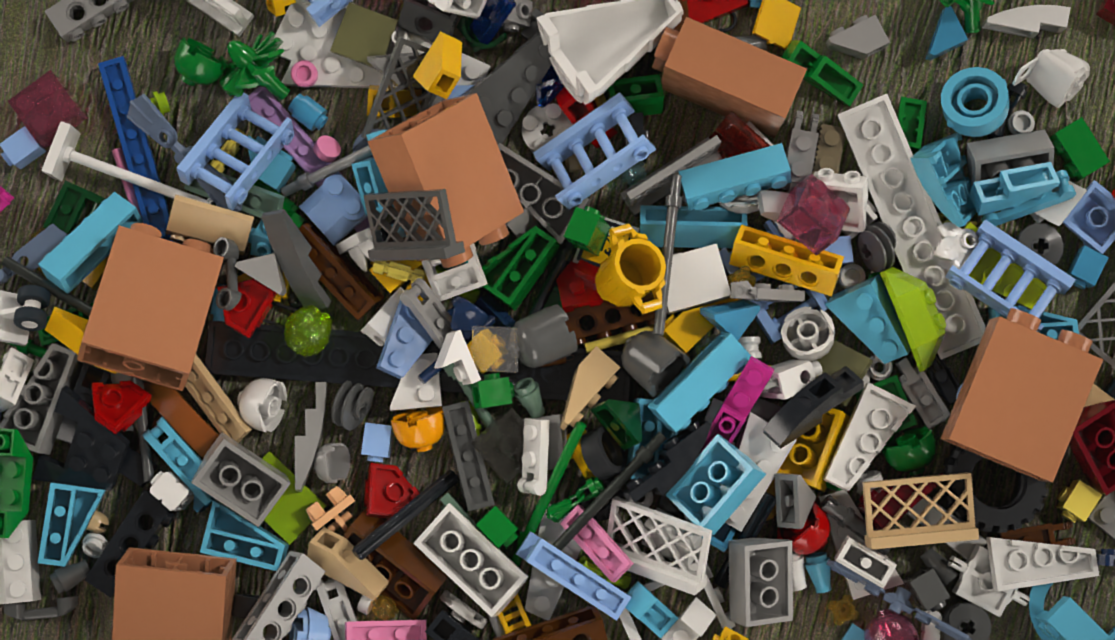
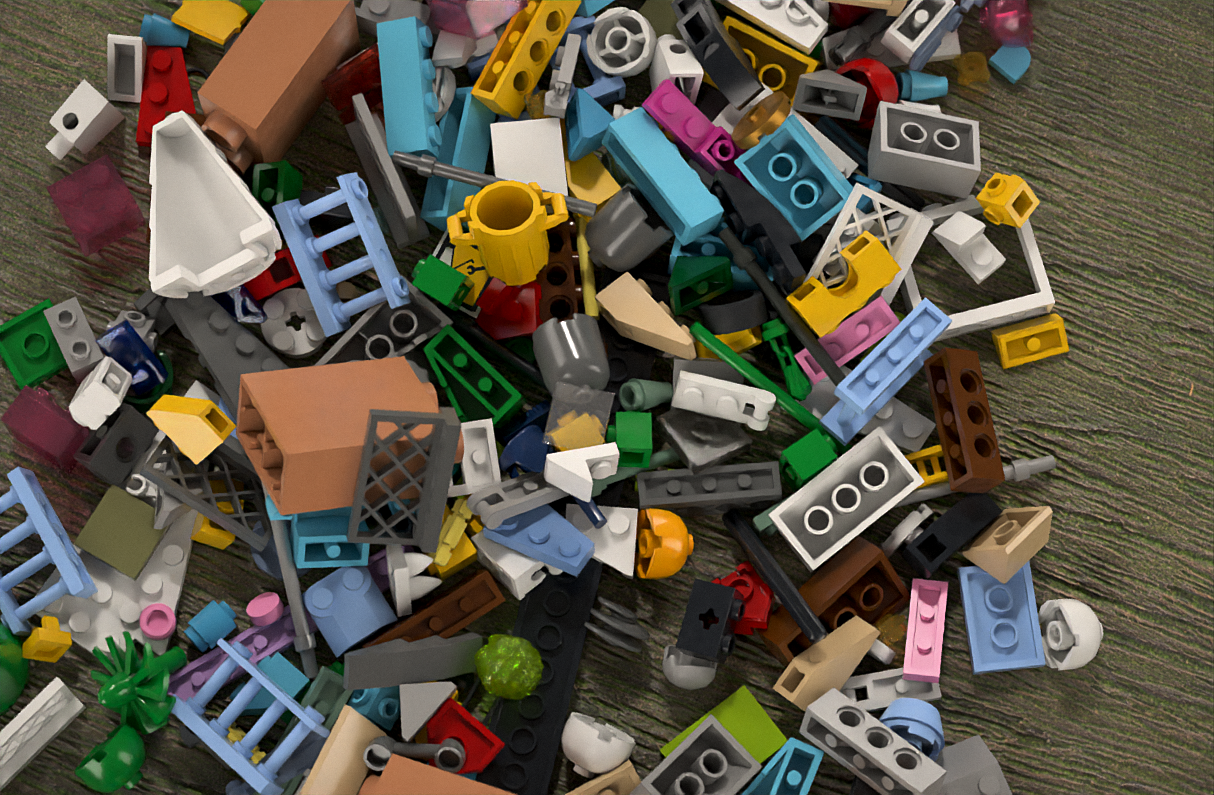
camera: 90 degrees left, 10 degrees down
light grey slope [295,382,327,492] -> none
light nougat hips [305,486,355,533] -> none
light blue brick [361,422,393,463] -> none
medium azure plate [625,581,679,639] -> none
none -> black brick [675,578,746,665]
none -> pearl gold plate [731,91,792,149]
none -> yellow arch [786,230,902,338]

